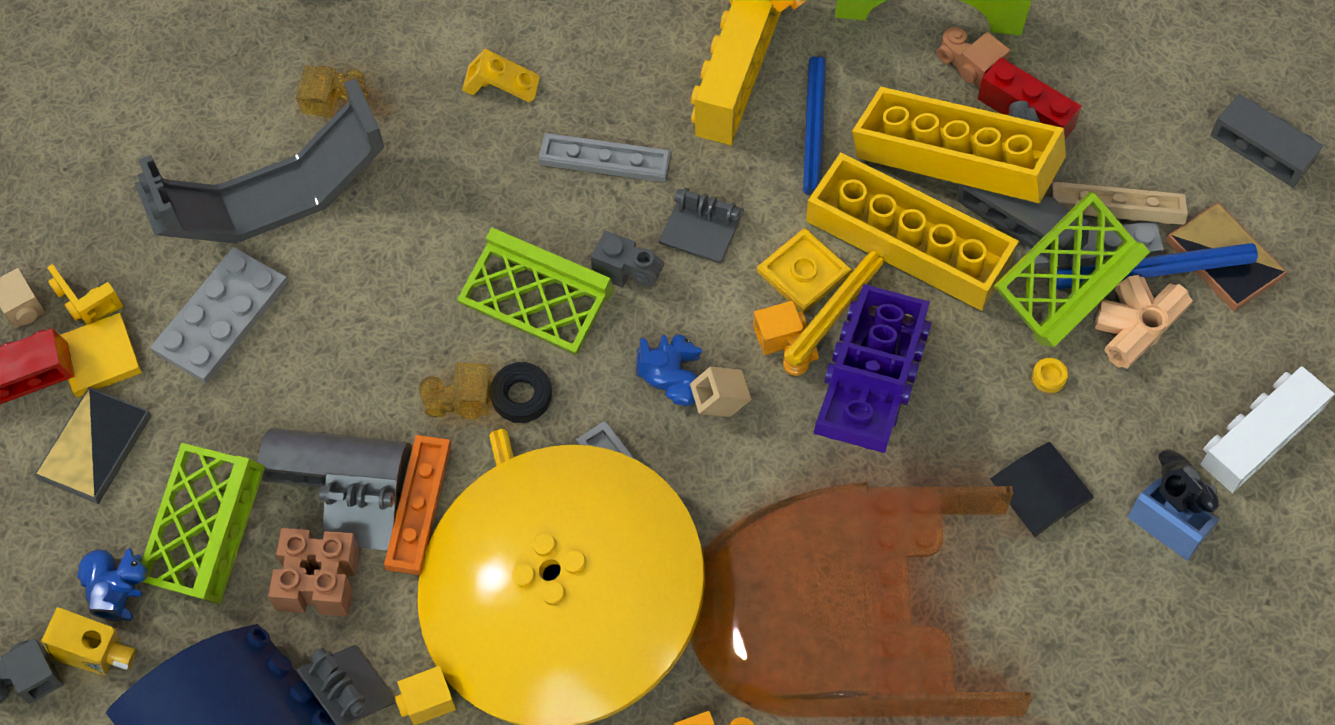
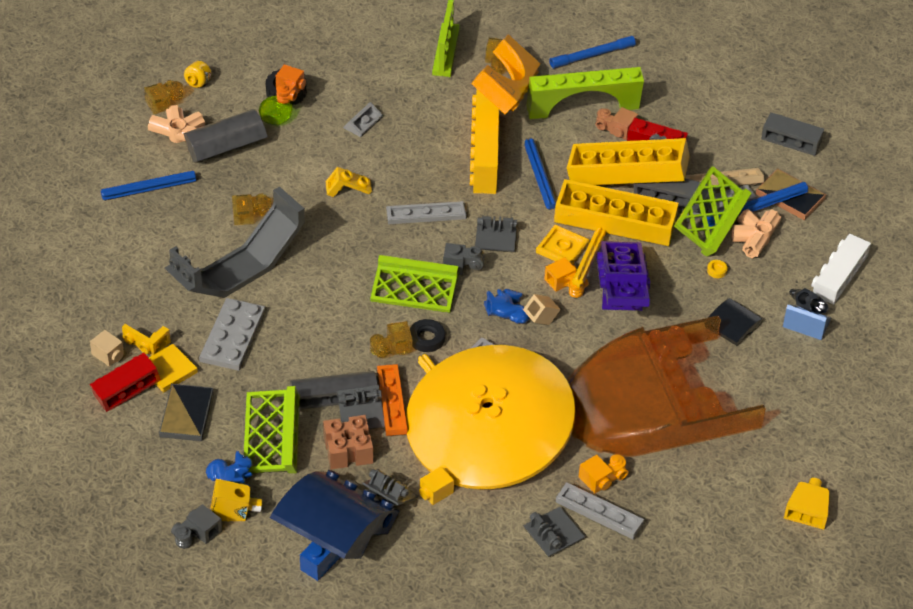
camera: 20 degrees left, 15 degrees down
none -> blue axle [101,170,196,200]

